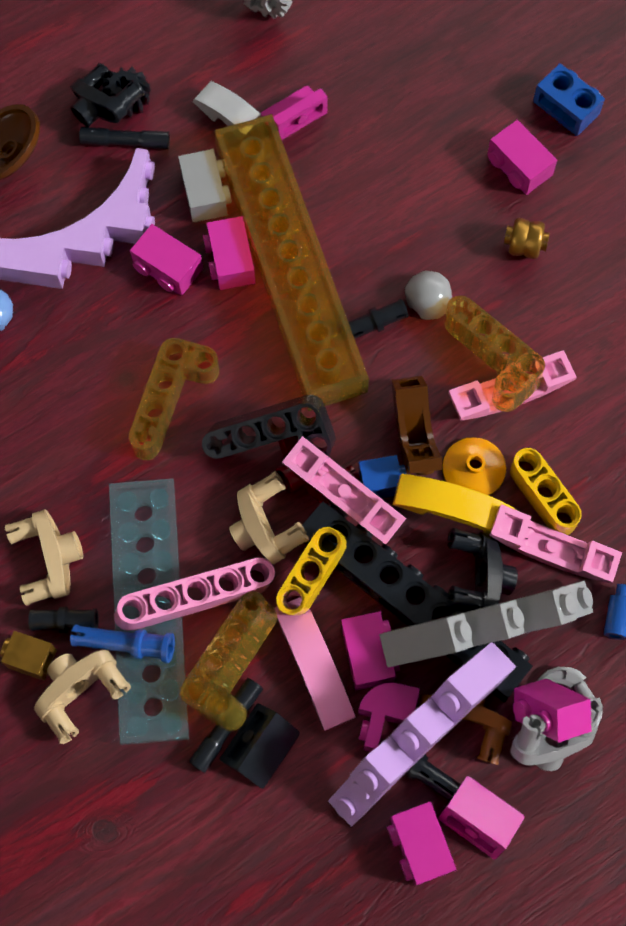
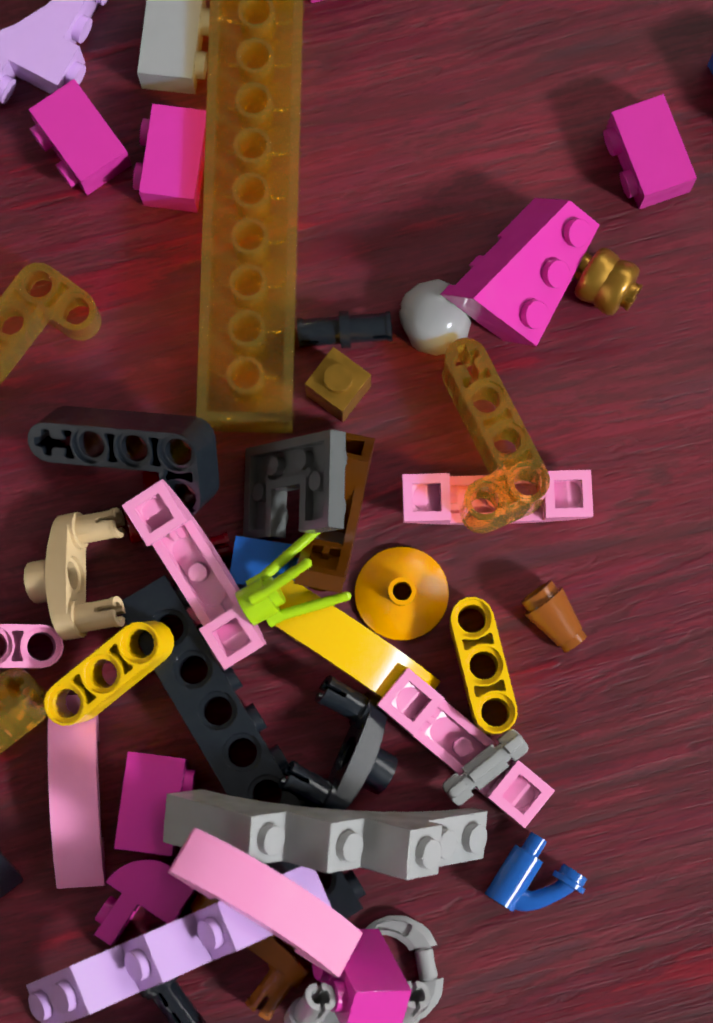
camera: 20 degrees right, 10 degrees up
none -> bright pink slope [168,828,362,978]
none -> lime plant [235,533,352,627]
none -> dark grey plate [243,429,347,541]
none -> pearl gold brick [305,347,371,422]
none -> dark pink wedge [440,198,600,346]
none -> light grey axle [442,729,529,806]
none -> dark orange cone [521,580,587,653]

